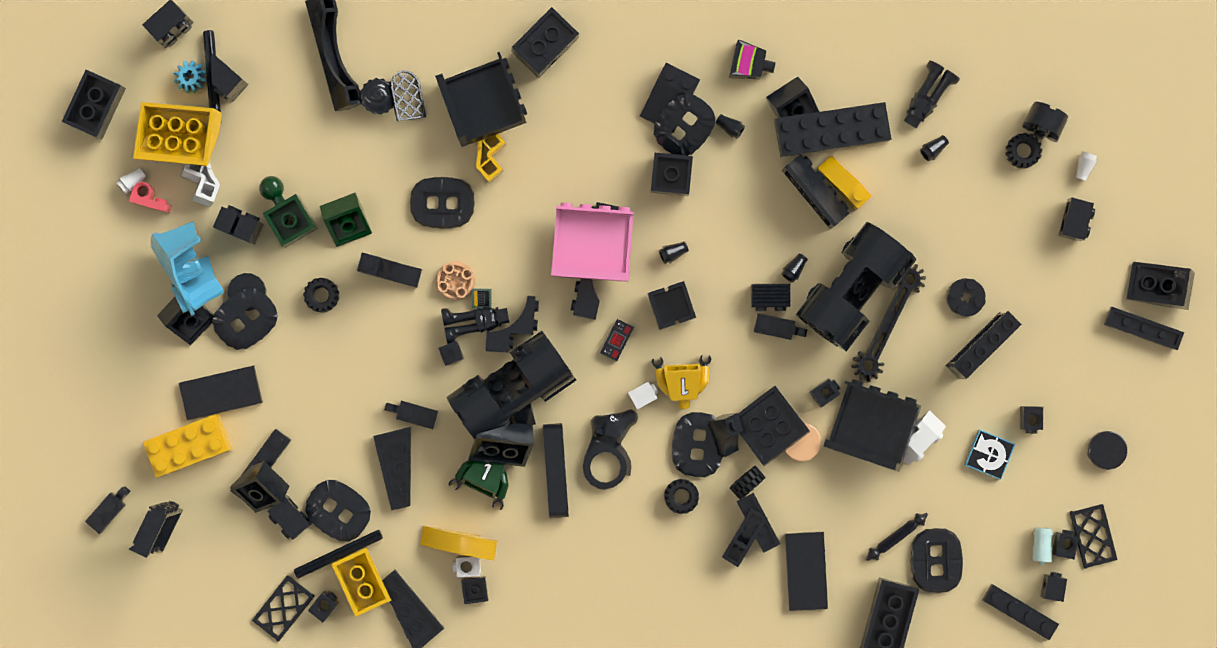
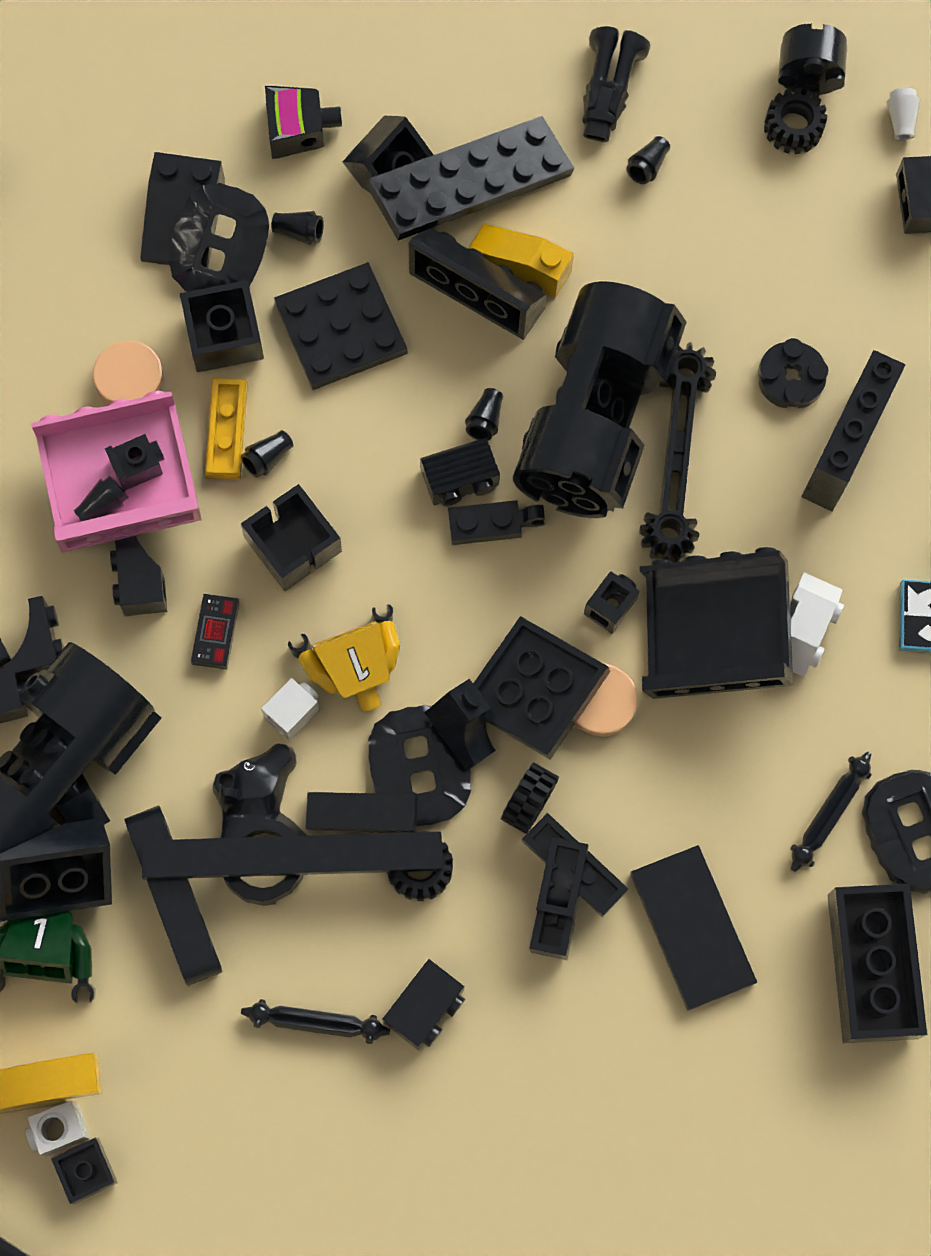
camera: 20 degrees left, 15 degrees down
none -> black cone [73,475,128,521]
none -> light nougat tile [93,341,163,405]
none -> black brick [105,434,165,491]
none -> black tile [142,832,443,880]
none -> yellow tile [205,378,248,480]
none -> black wheel [241,999,390,1044]
none -> black plate [274,262,408,390]
none -> black tile [306,792,418,832]
none -> black piece [382,959,466,1050]

